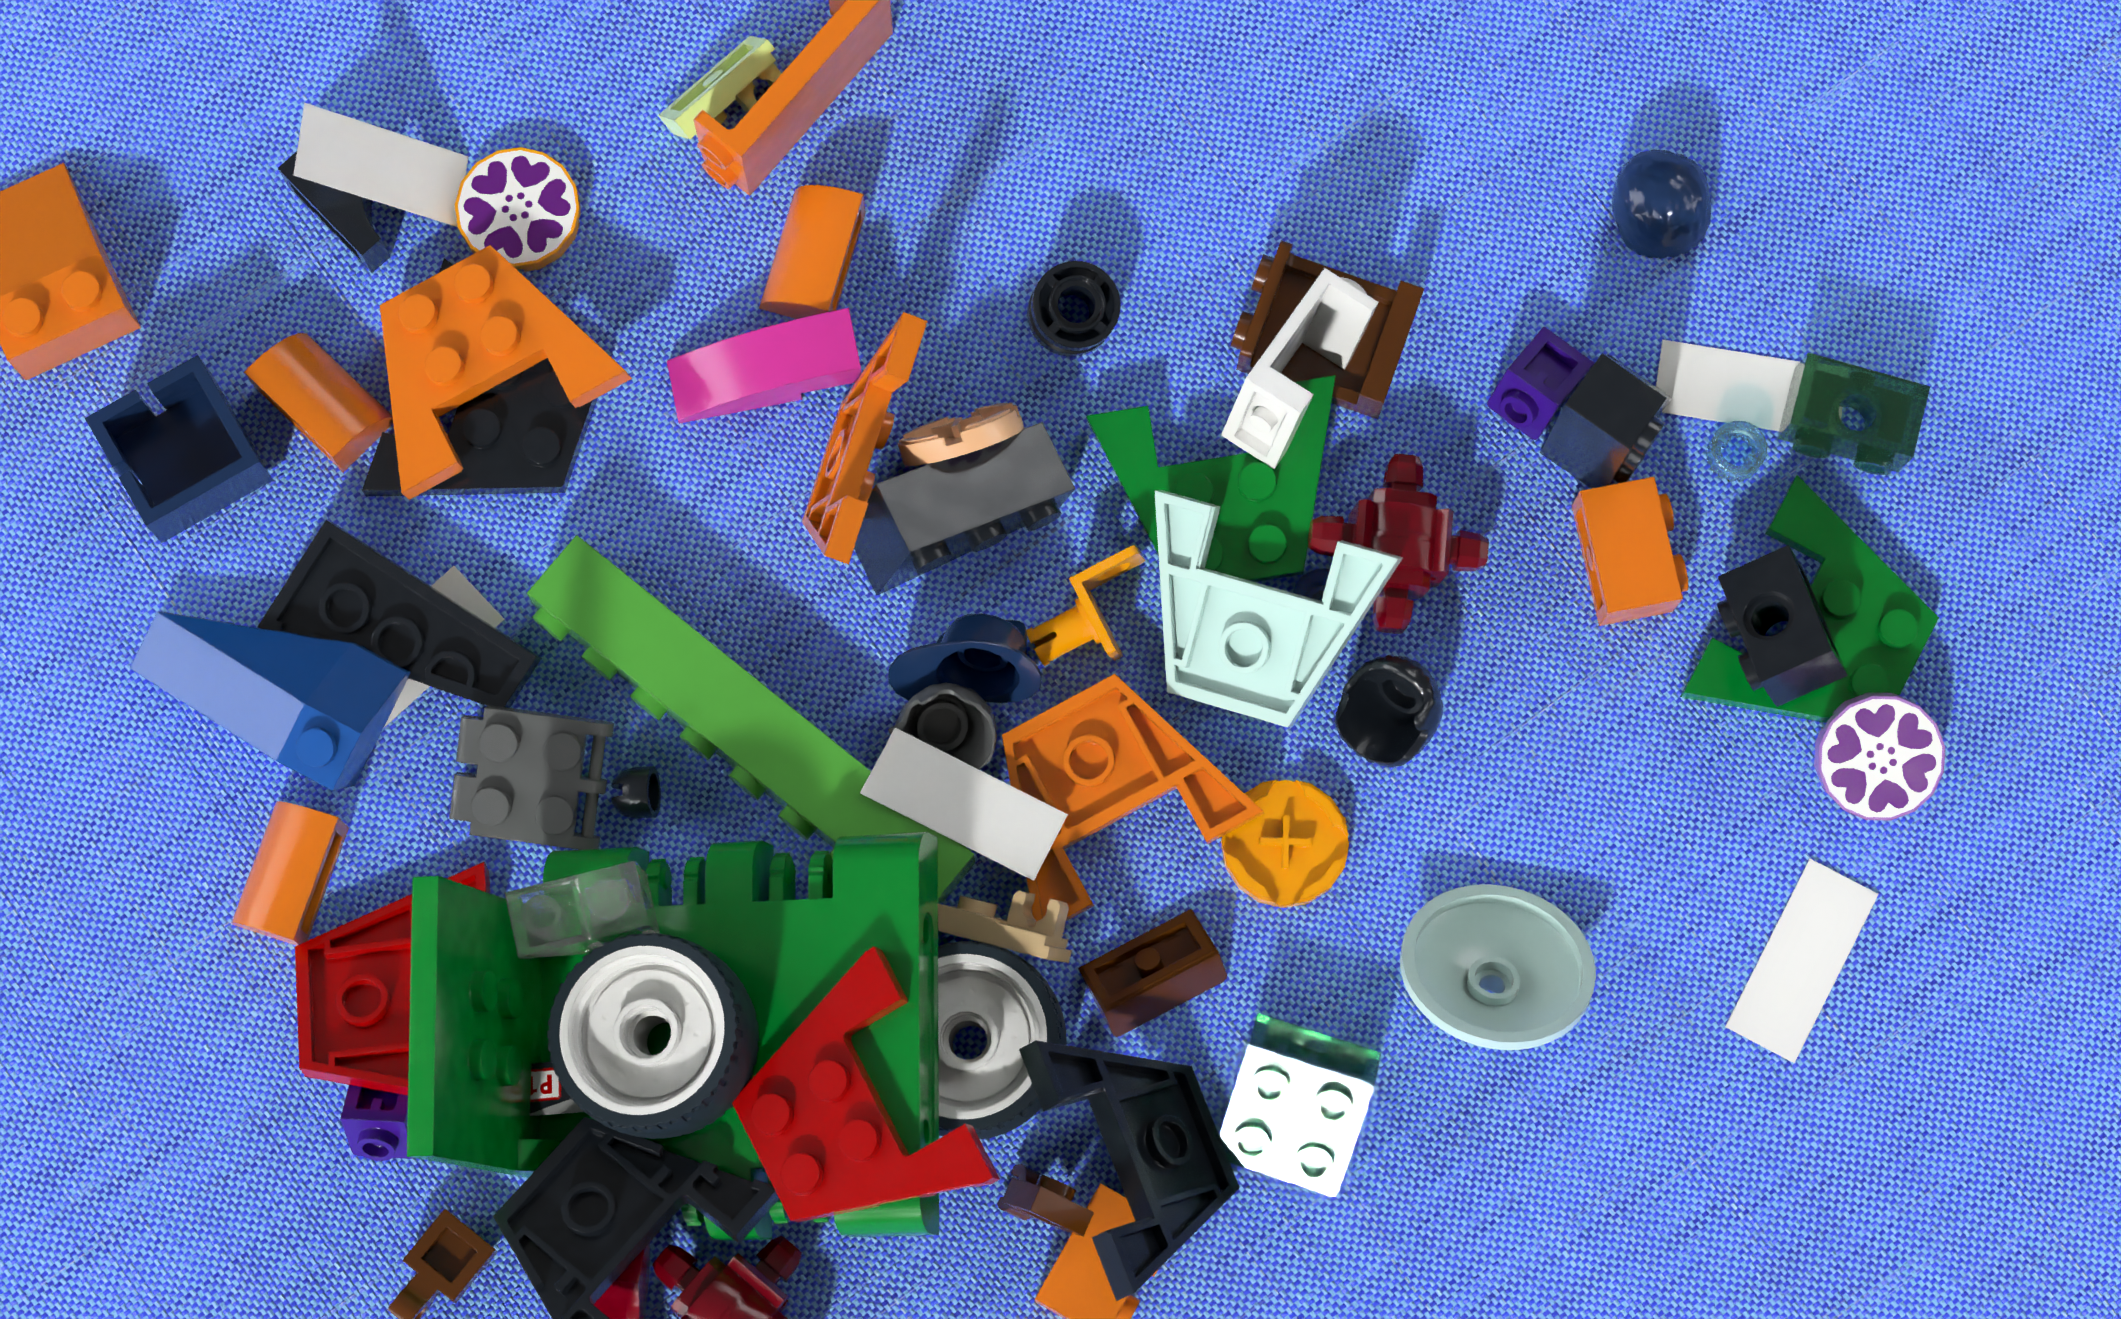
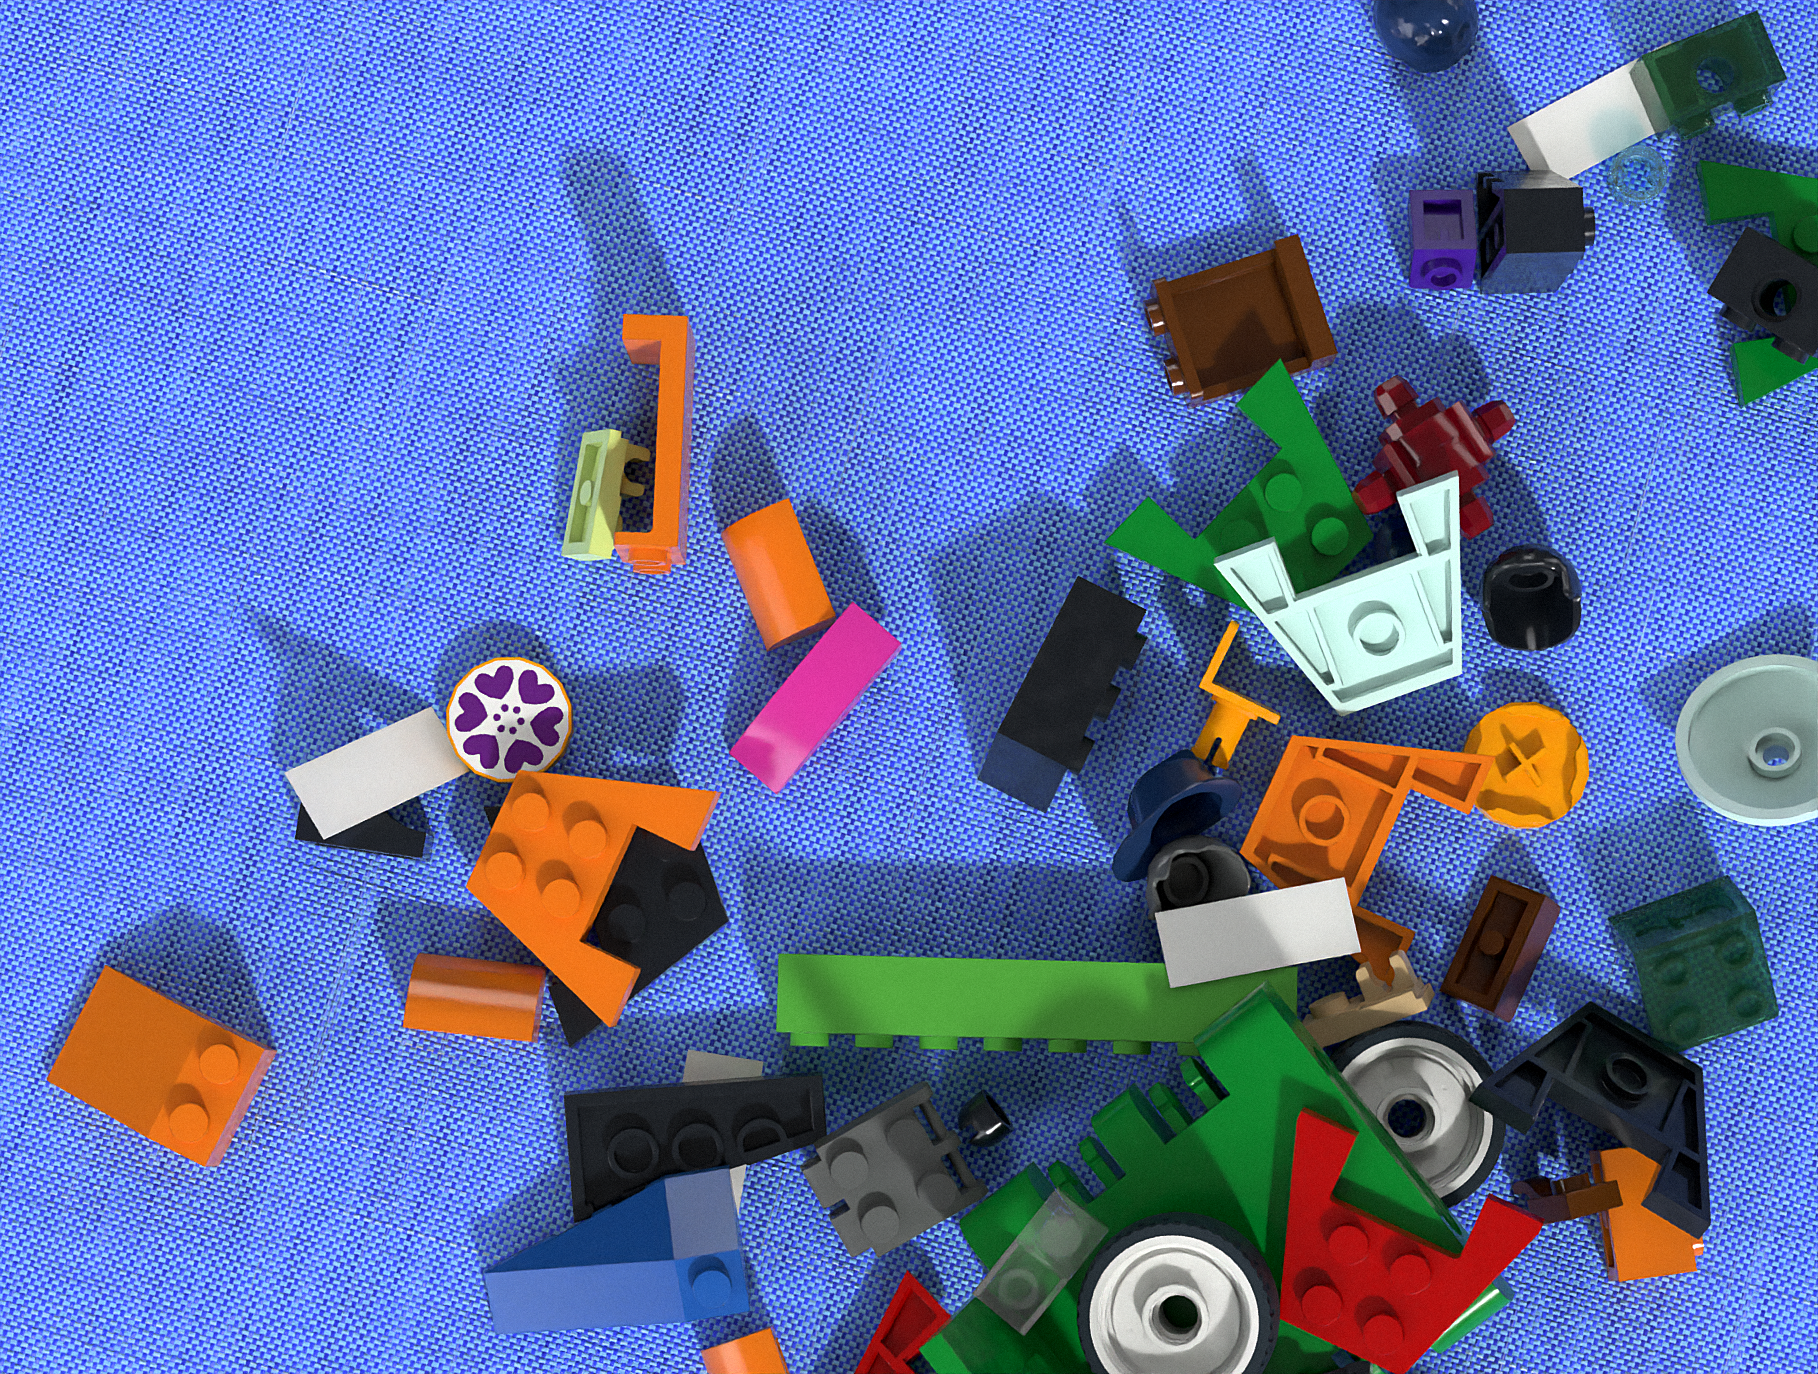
camera: 30 degrees left, 5 degrees up
dark blue piece [85,355,273,543] -> none
orange wing [802,312,927,565] -> none
light nougat tile [898,403,1024,466] -> none
black wheel [1027,261,1120,357] -> none
white panel [1221,268,1379,469] -> none
orange brick [1571,477,1688,626] -> none

